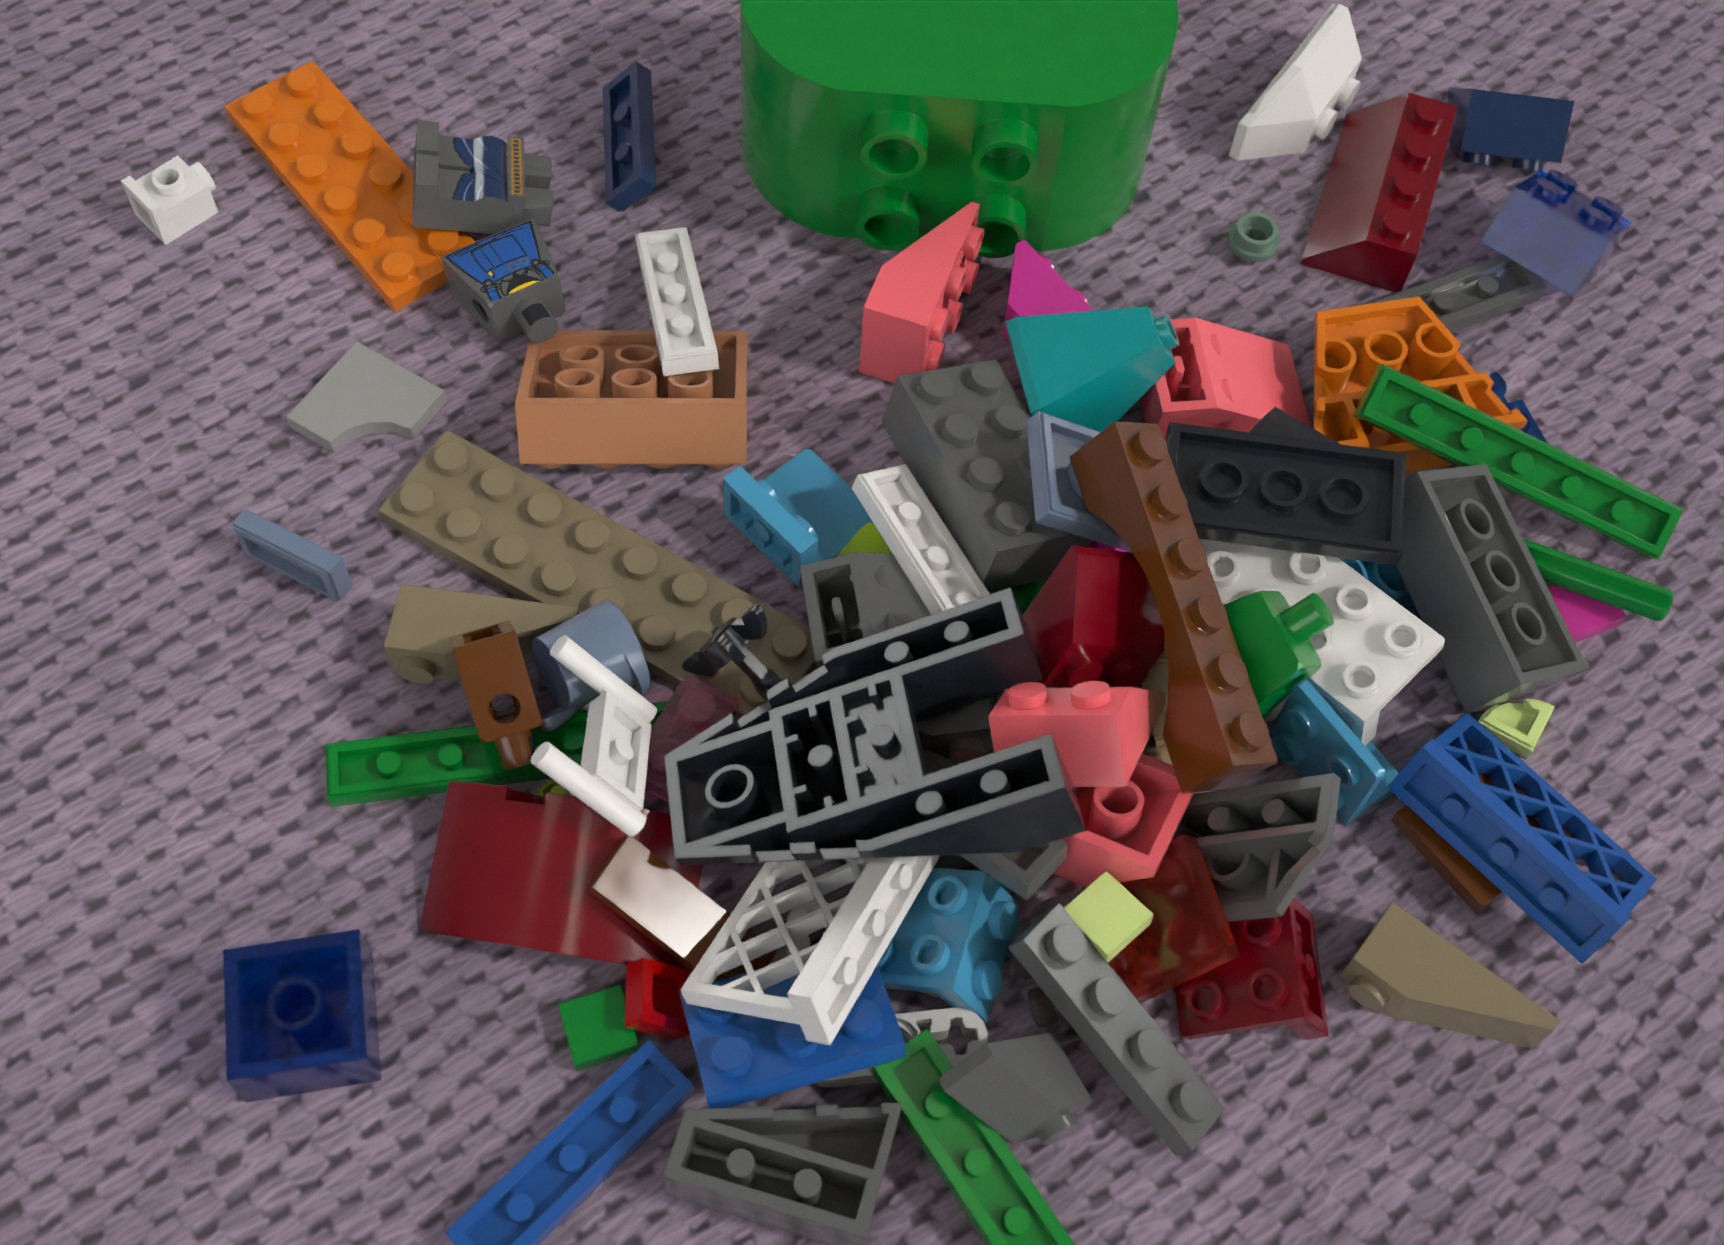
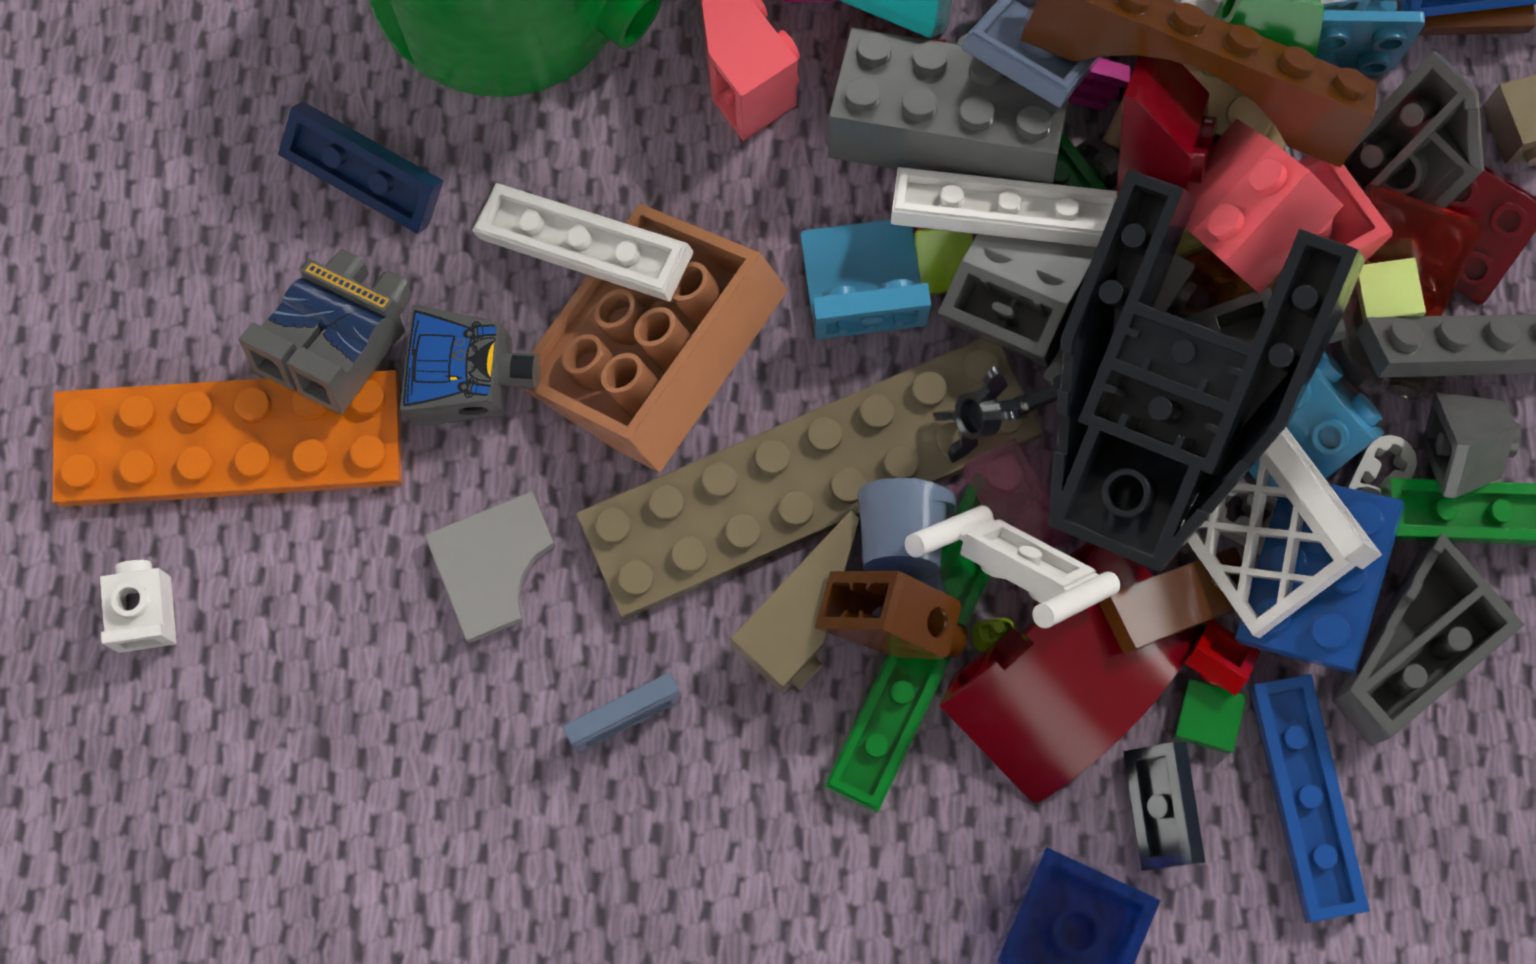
camera: 50 degrees left, 15 degrees up
none -> black plate [1123,742,1205,871]

